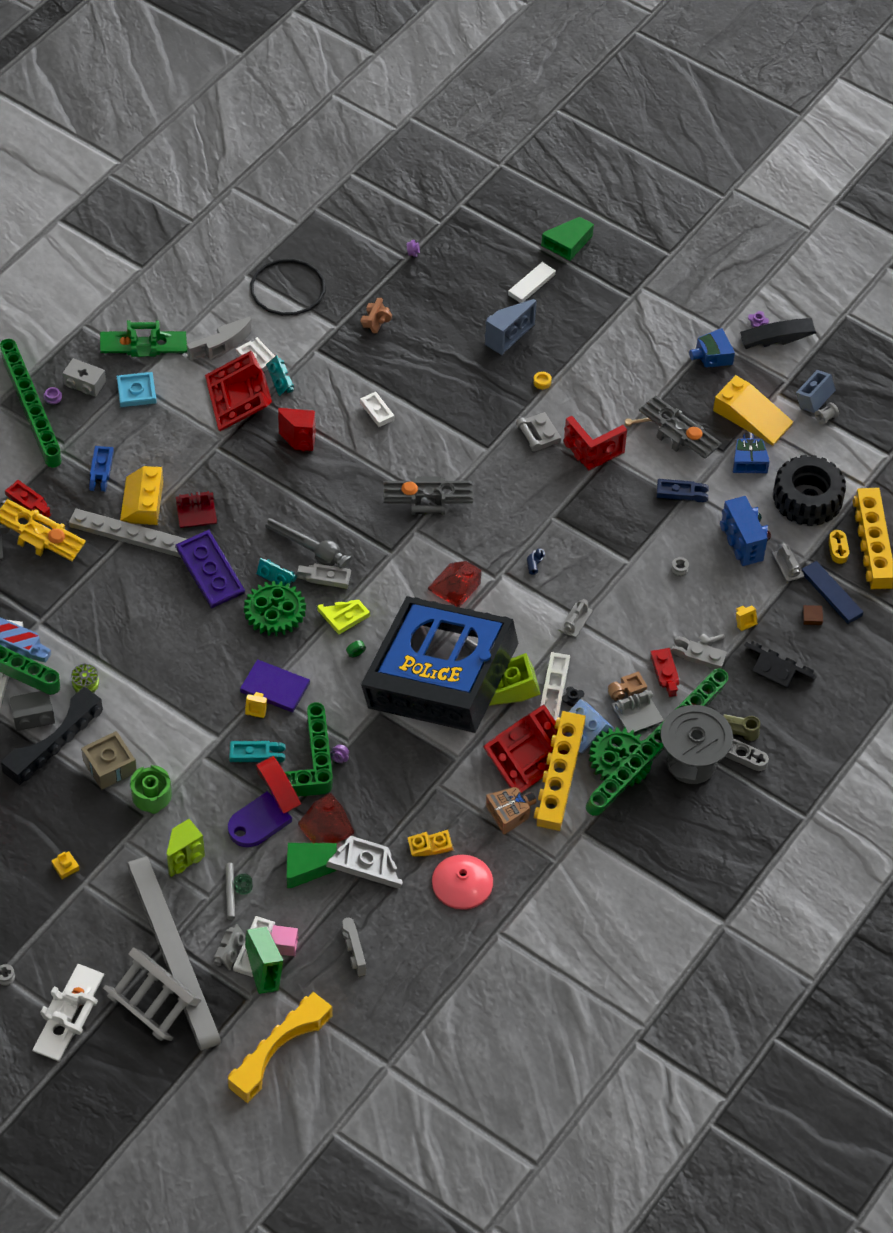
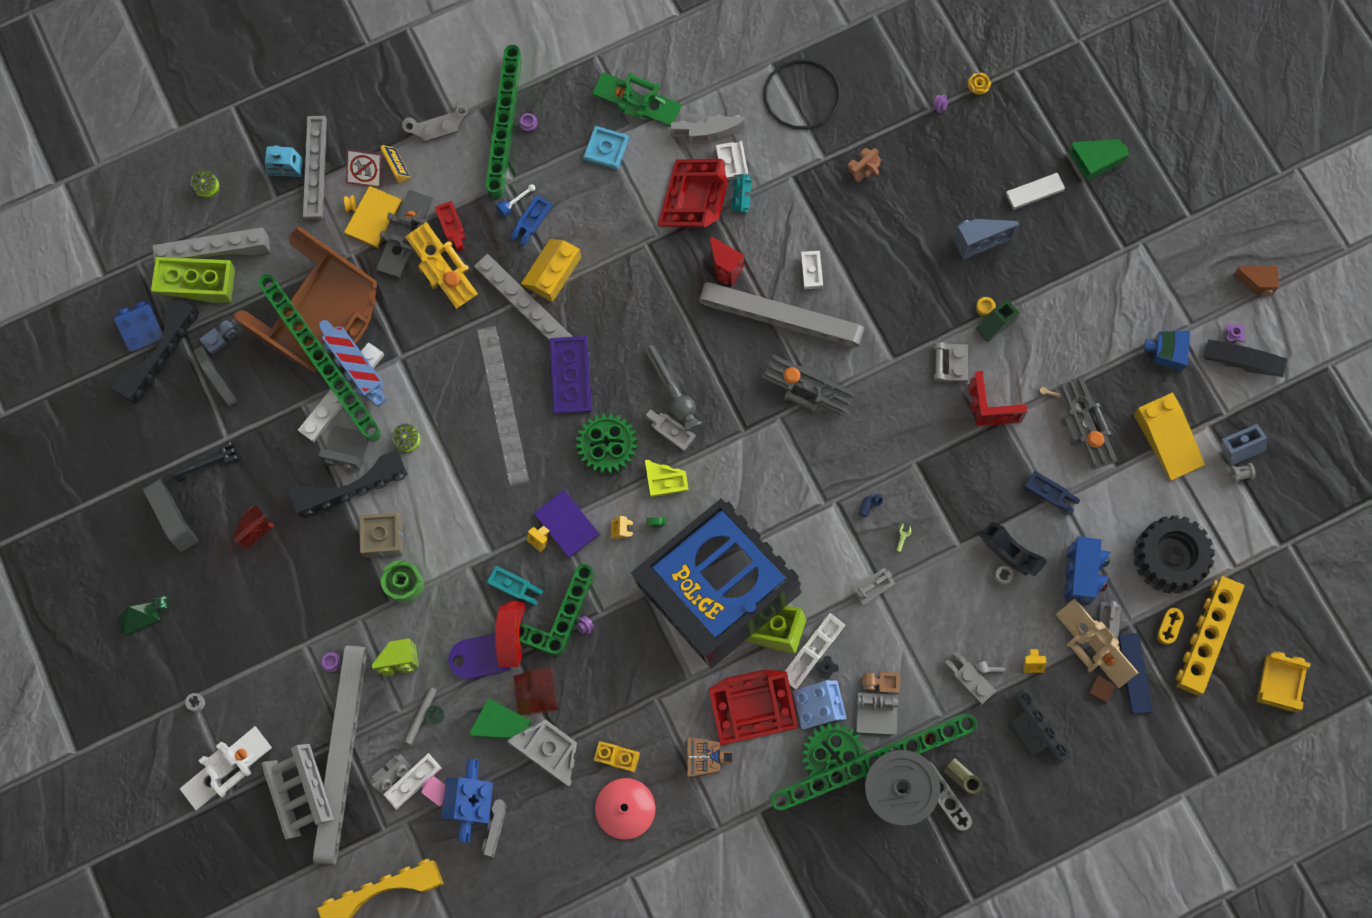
camera: 35 degrees right, 20 degrees up
yellow tile [51,851,80,879] -> none
light grey brick [62,358,106,397] -> none
dark red hinge [176,491,217,528] -> none
green slope [245,926,284,994] -> none
teal hinge [256,558,297,586] -> none
clear red slope [428,561,482,607] -> none
yellow brick [534,711,586,831] -> none
red hinge [650,648,679,697] -> none
blue torso [733,432,770,473] -> none
none -> medium lavender plate [321,652,341,672]
none -> blue brick [441,759,493,842]
none -> clear beam [477,325,530,487]
none -> hinge [496,184,535,217]
none -> yellow tile [611,516,633,540]
none -> light grey beam [699,282,864,347]
none -> yellowish green hand [896,523,911,552]
none -> yellow plate [968,73,991,95]
none -> dark green slope [975,299,1020,342]
none -> black arch [979,522,1047,576]
none -> tan piece [1056,598,1139,688]
none -> dark orange slope [1234,266,1279,296]

